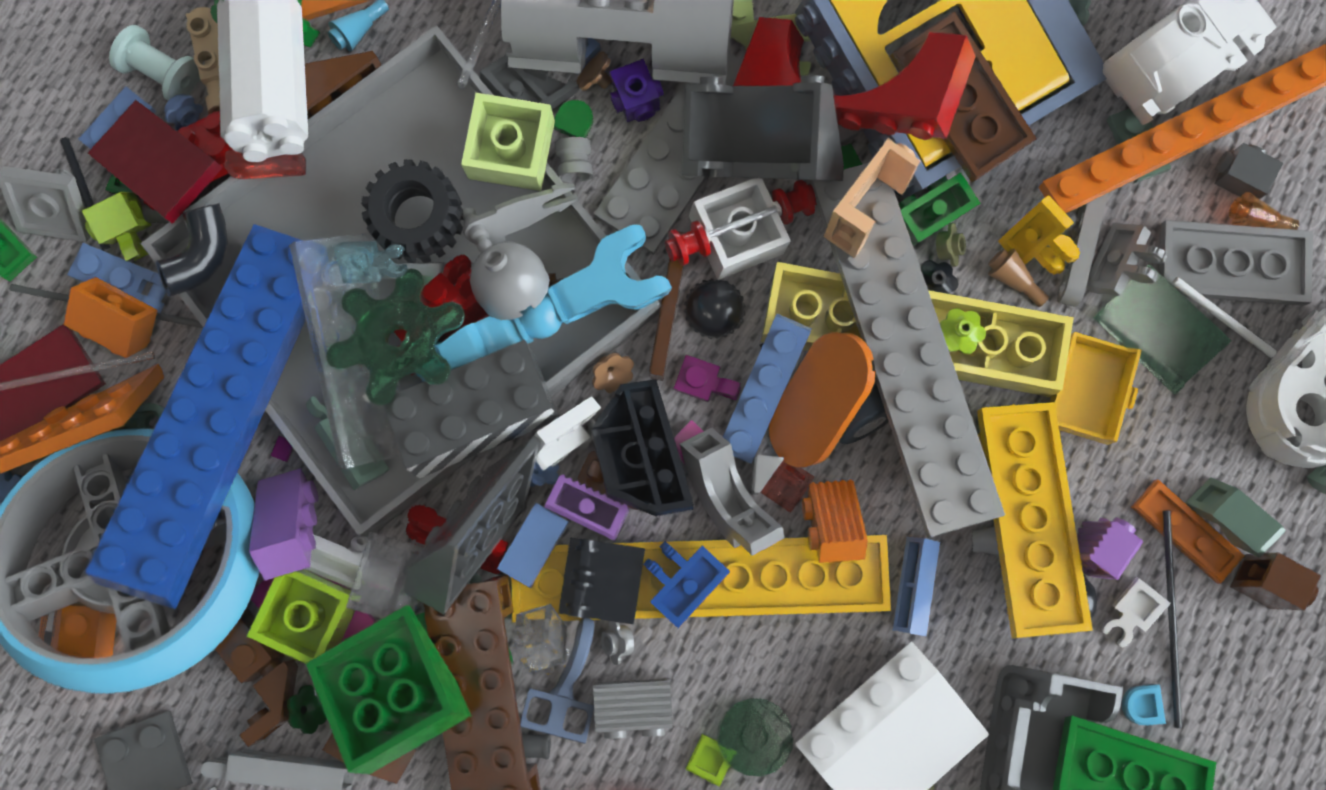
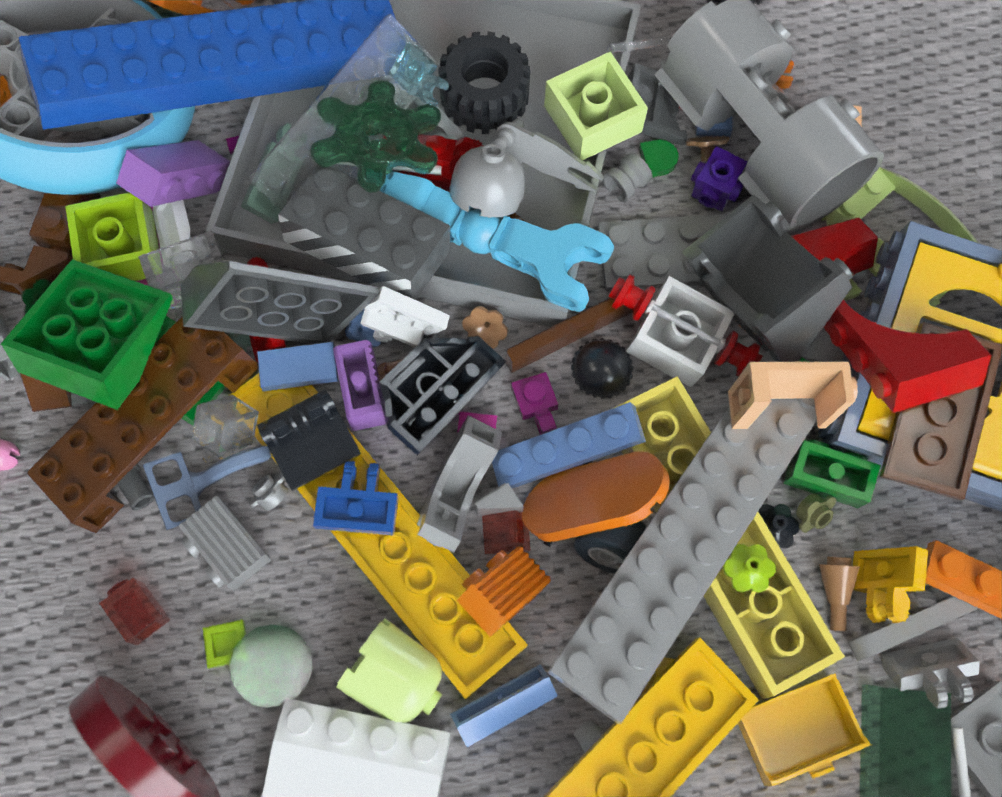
camera: 45 degrees right, 10 degrees down
none -> yellowish green cylinder [336,618,442,723]

